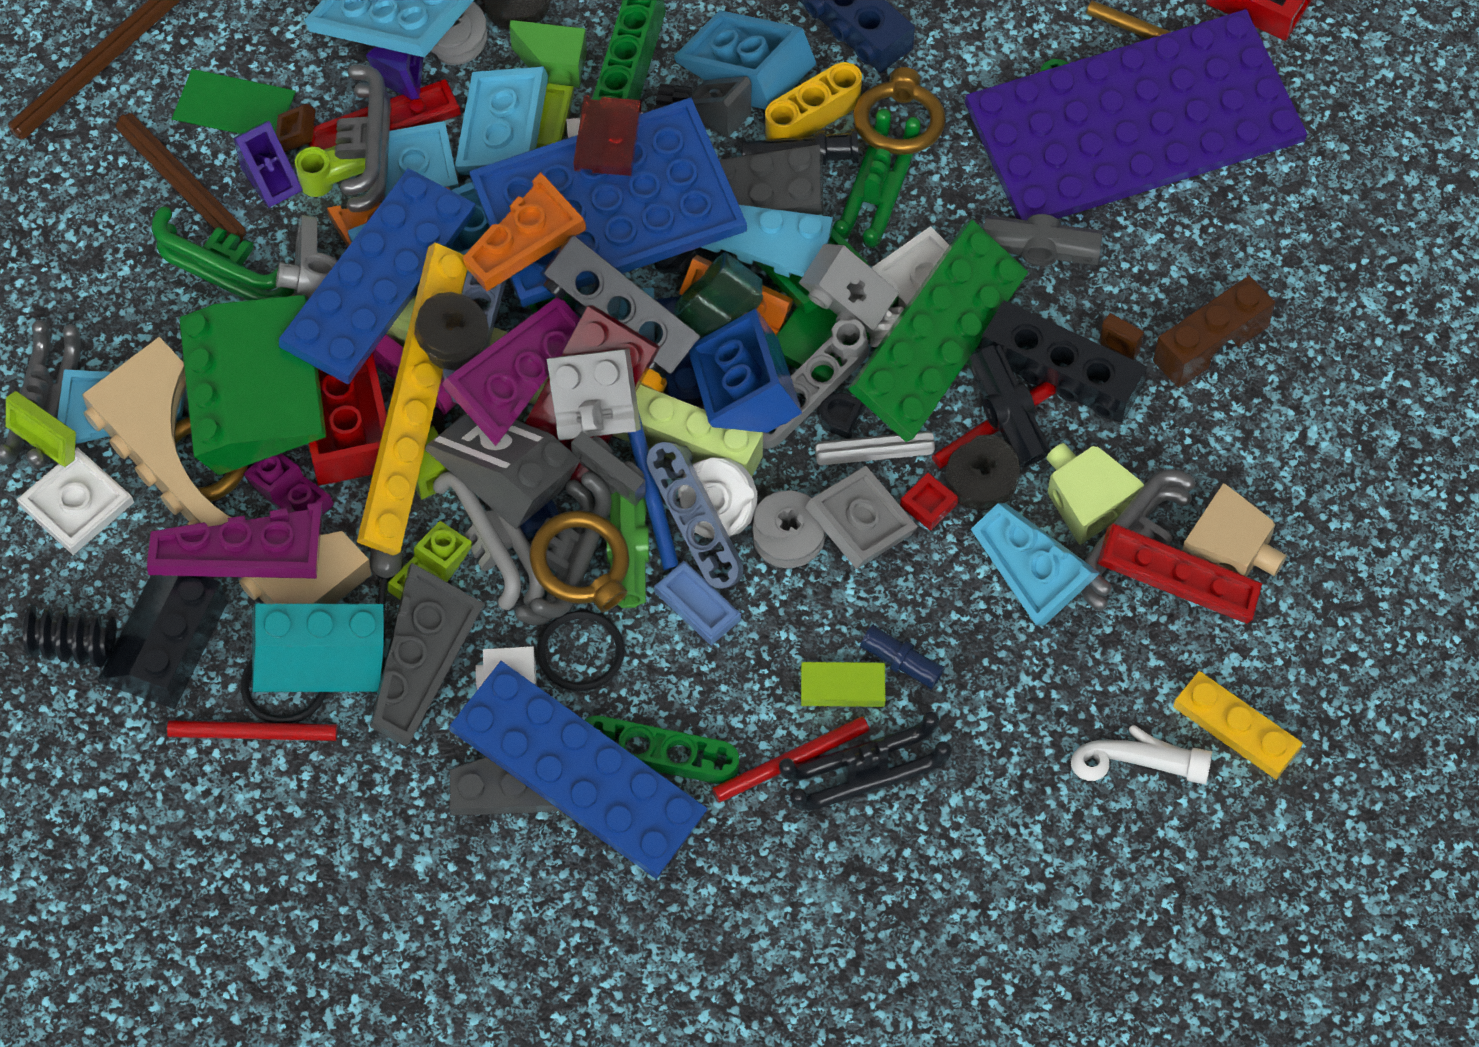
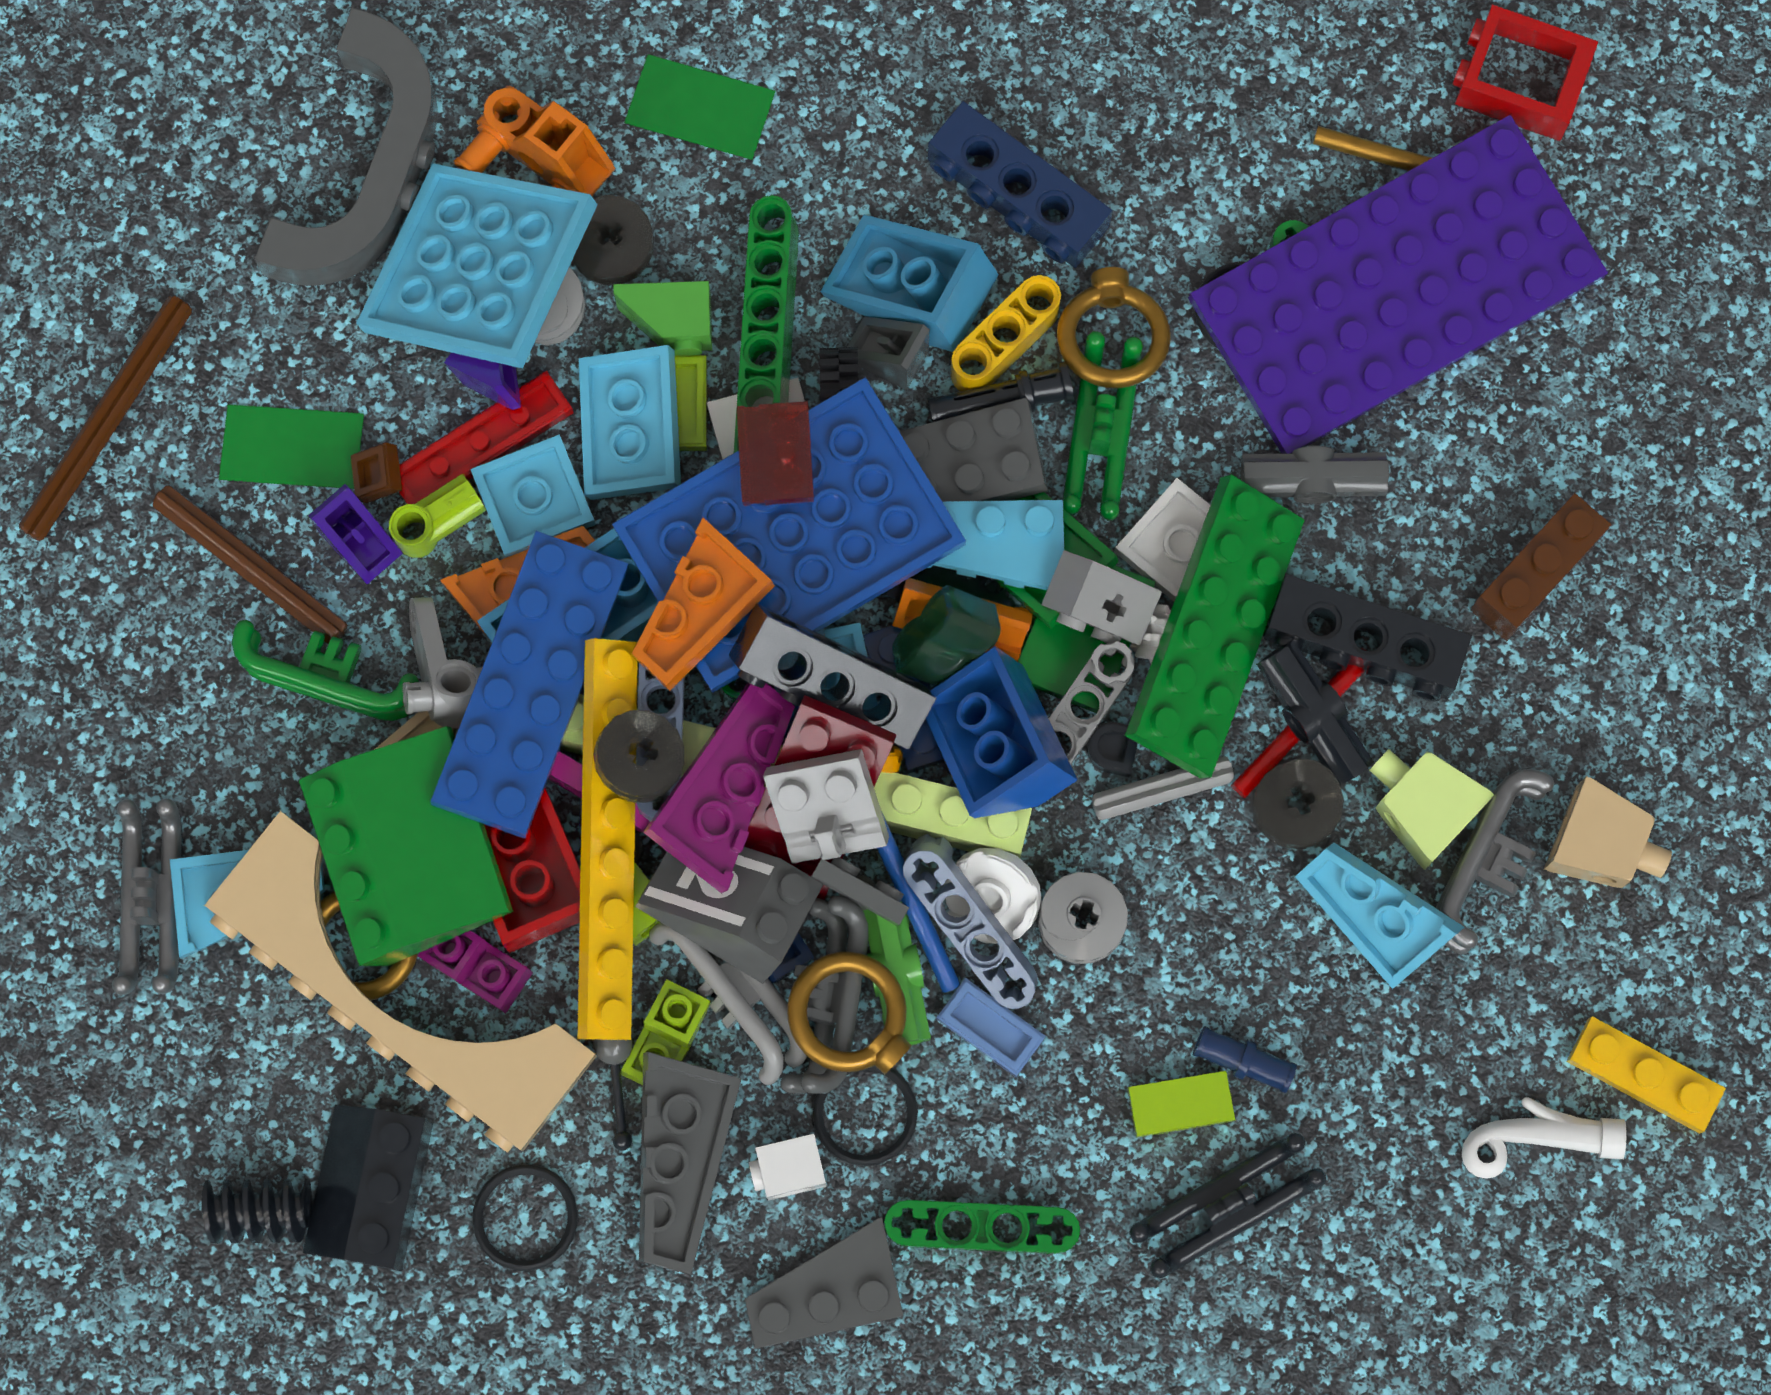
camera: 10 degrees left, 15 degrees up
lime tile [5,391,76,467] -> none
white tile [16,447,134,555] -> none
magenta wing [147,502,323,579] -> none
red bar [167,720,338,741] -> none
teal slope [252,604,384,692] -> none
flat silver piece [335,64,391,213] -> none
blue plate [449,661,708,880] -> none
red bar [712,716,869,803] -> none
light grey hinge [805,466,918,569] -> none
red plate [900,473,958,531] -> none
red tile [1097,523,1262,624] -> none
reddish brown tile [1099,313,1144,360] -> none

